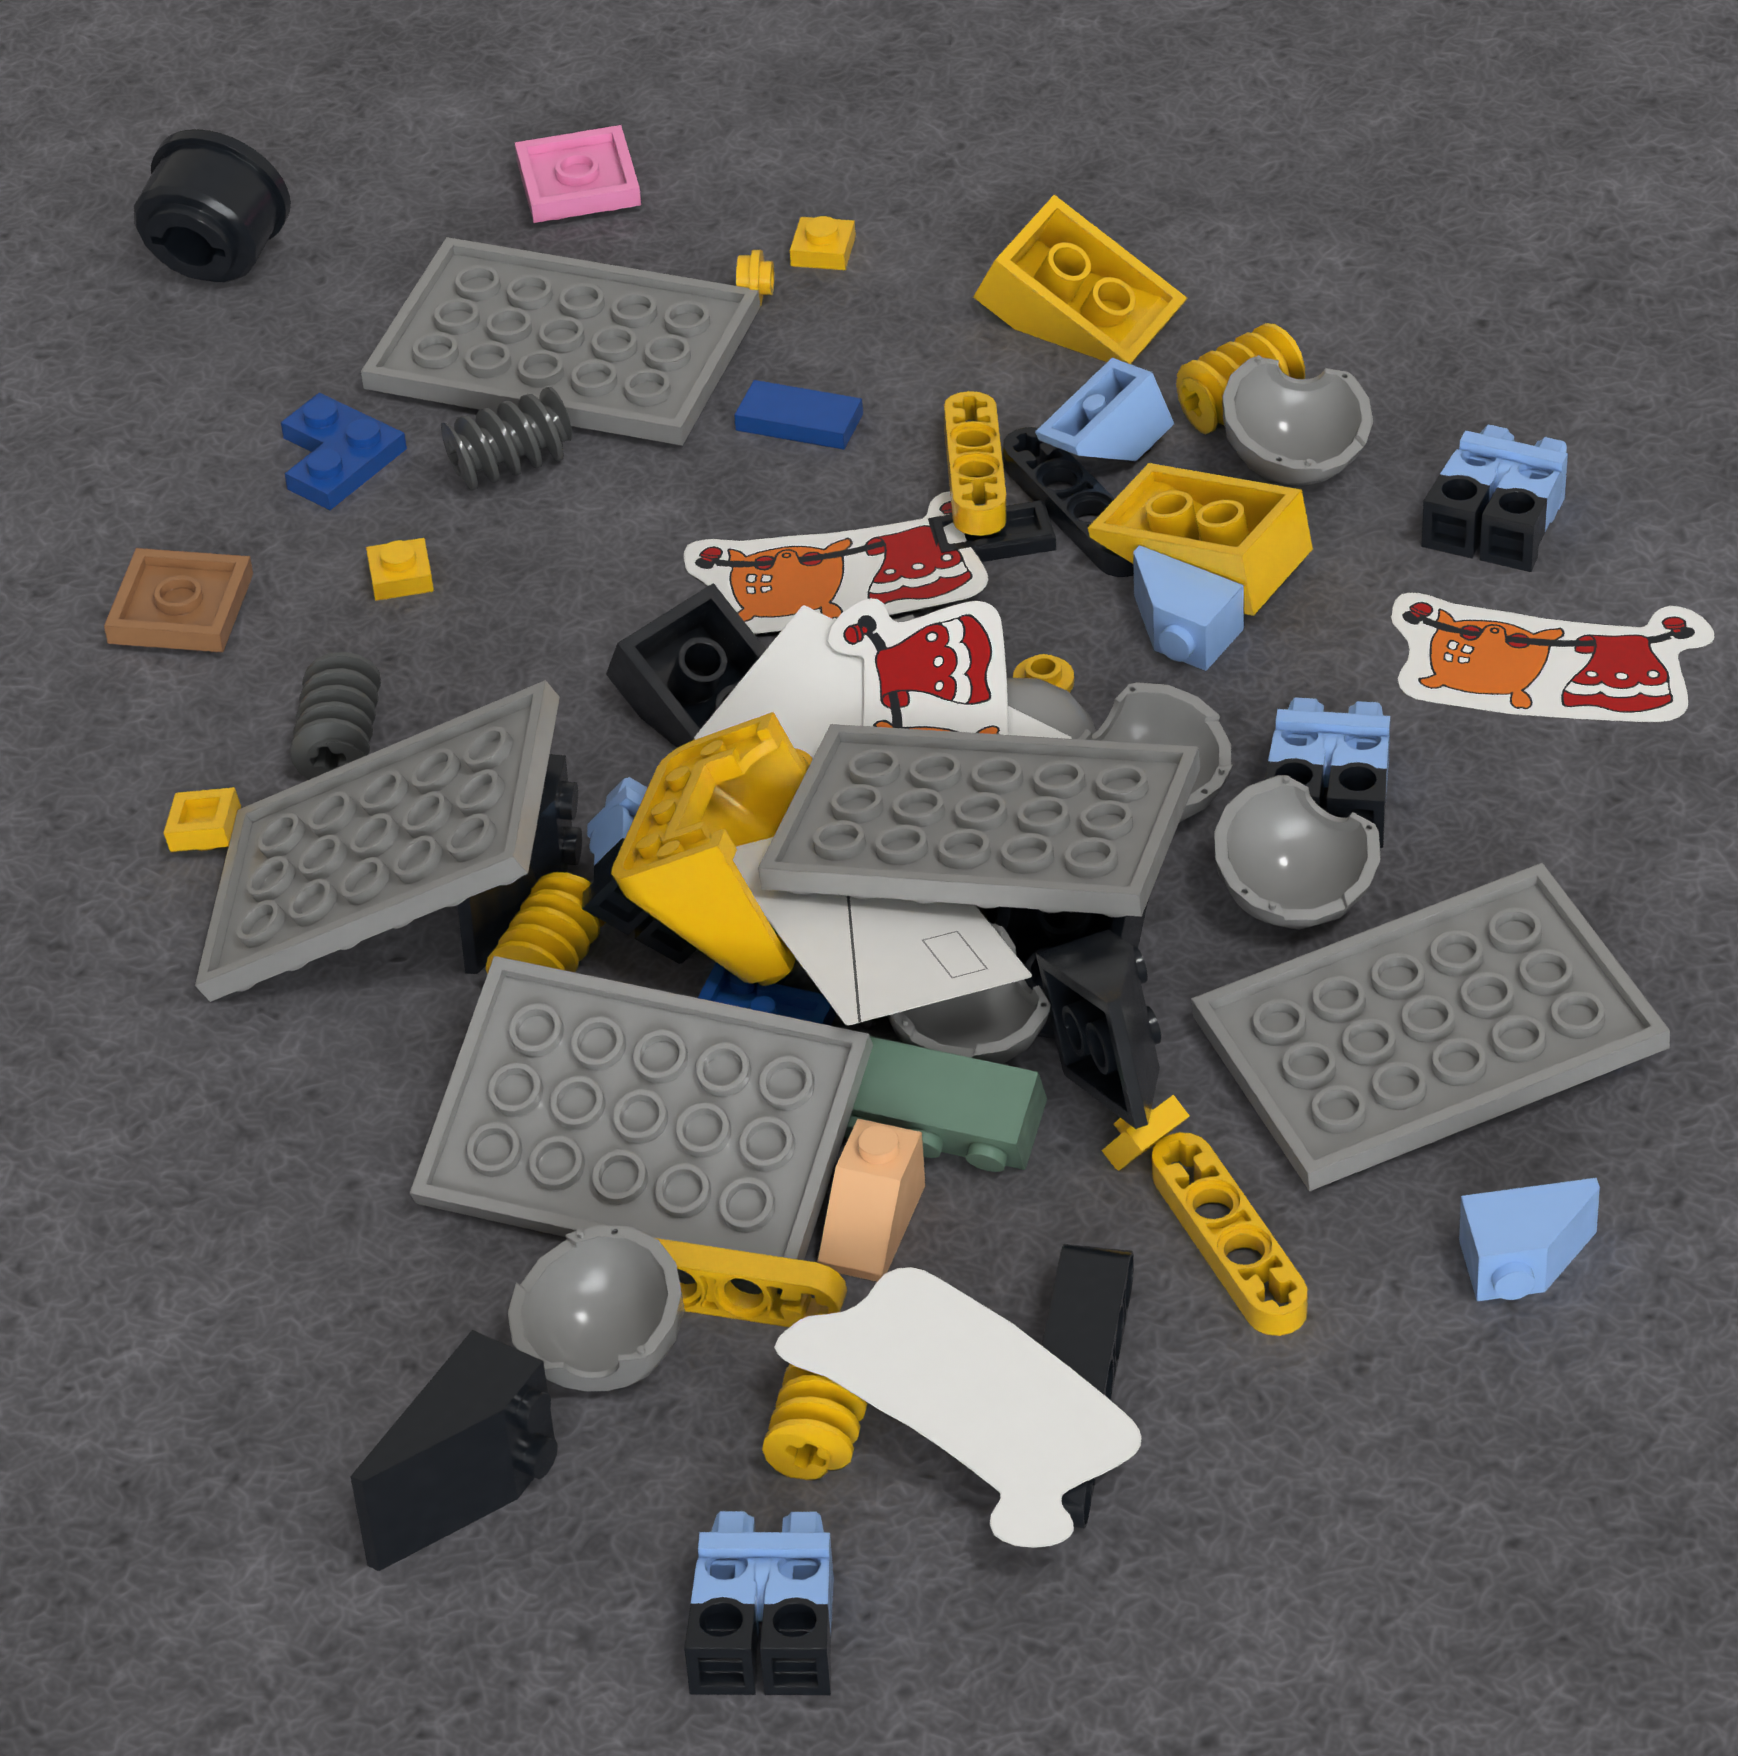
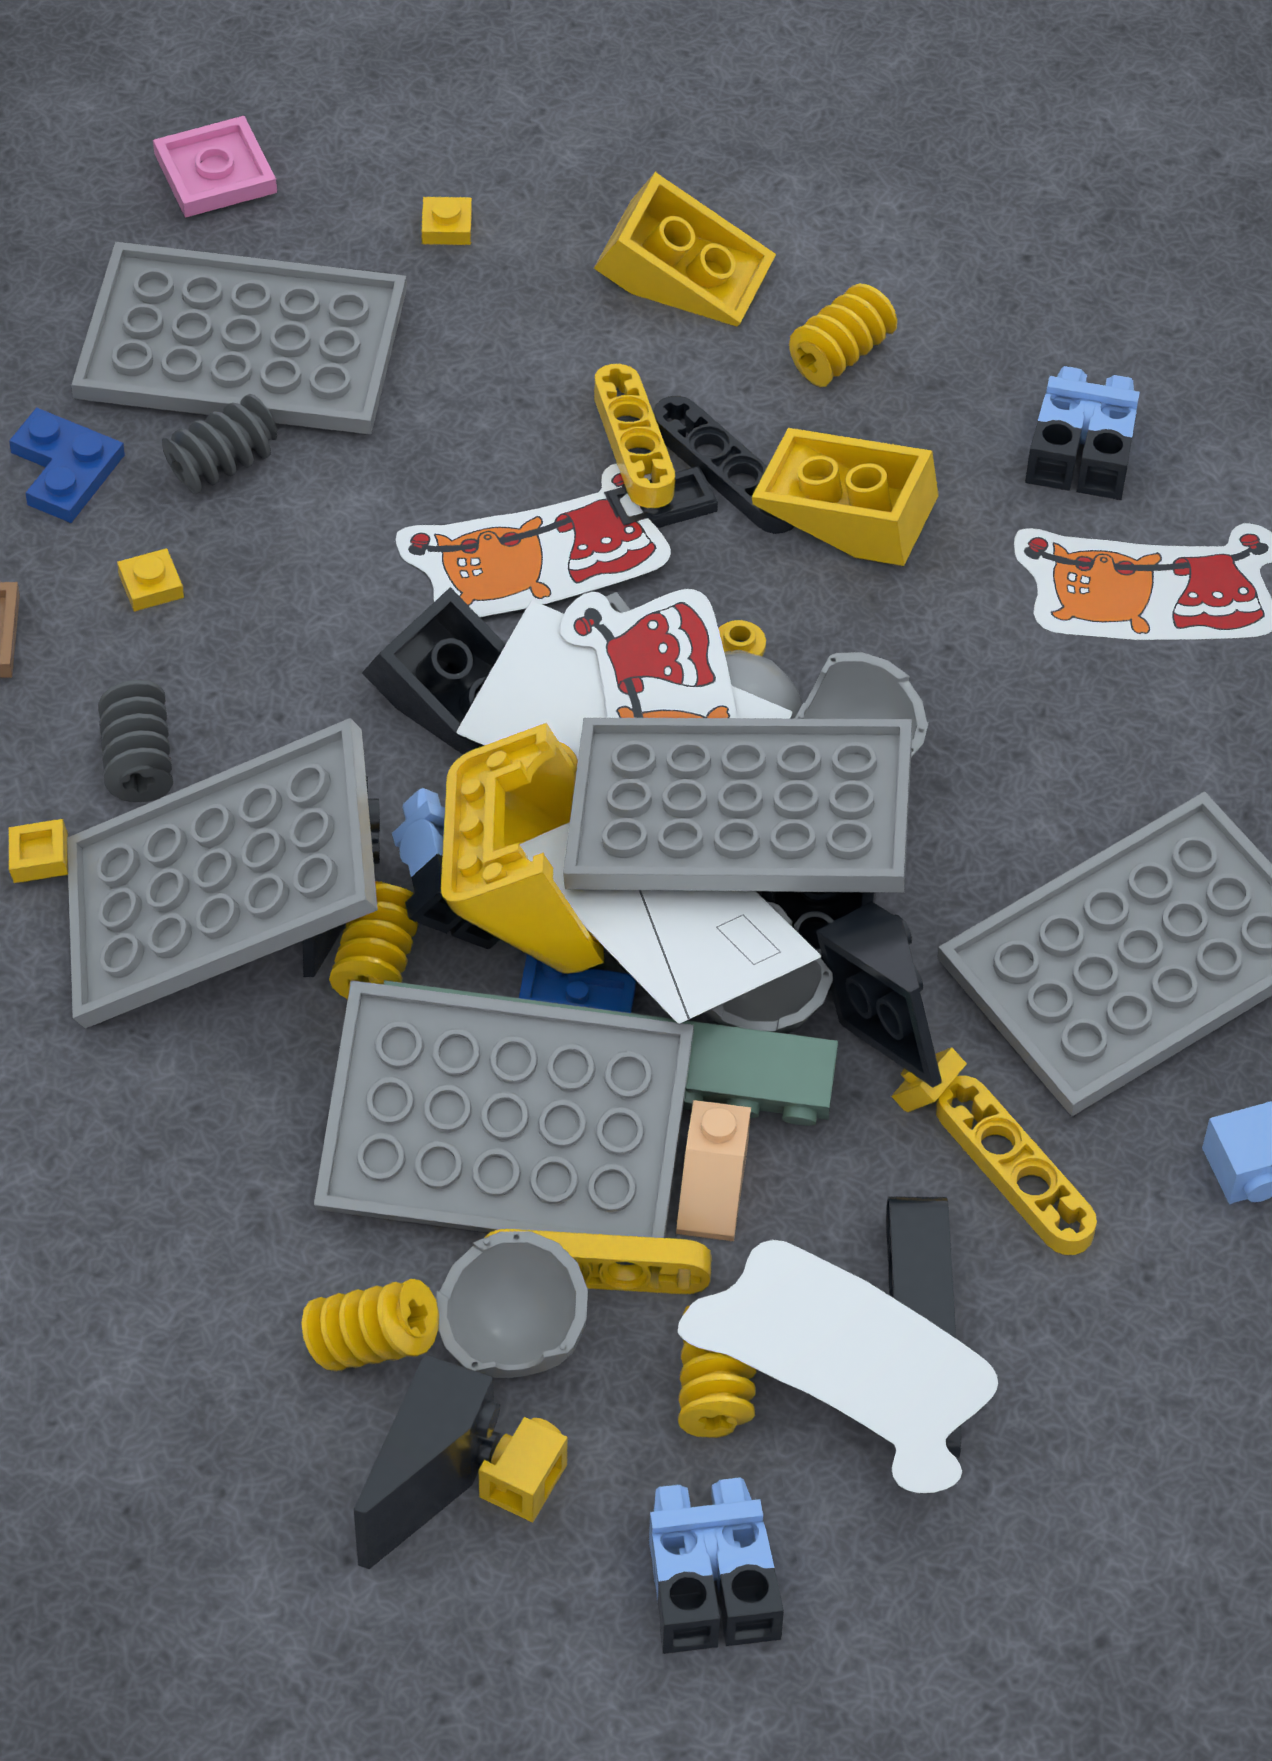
camera: 15 degrees left, 10 degrees up
blue tile [734,380,863,450] -> none
yellow plate [736,250,774,306] -> none
light blue slope [1035,358,1174,461] -> none
light blue slope [1133,545,1244,671] -> none
light grey cylinder [1214,775,1381,930] -> none
light grey cylinder [1222,355,1373,485] -> none
light blue hips [1264,697,1390,848] -> none
none -> yellow piece [301,1278,439,1371]
none -> yellow brick [479,1417,568,1523]

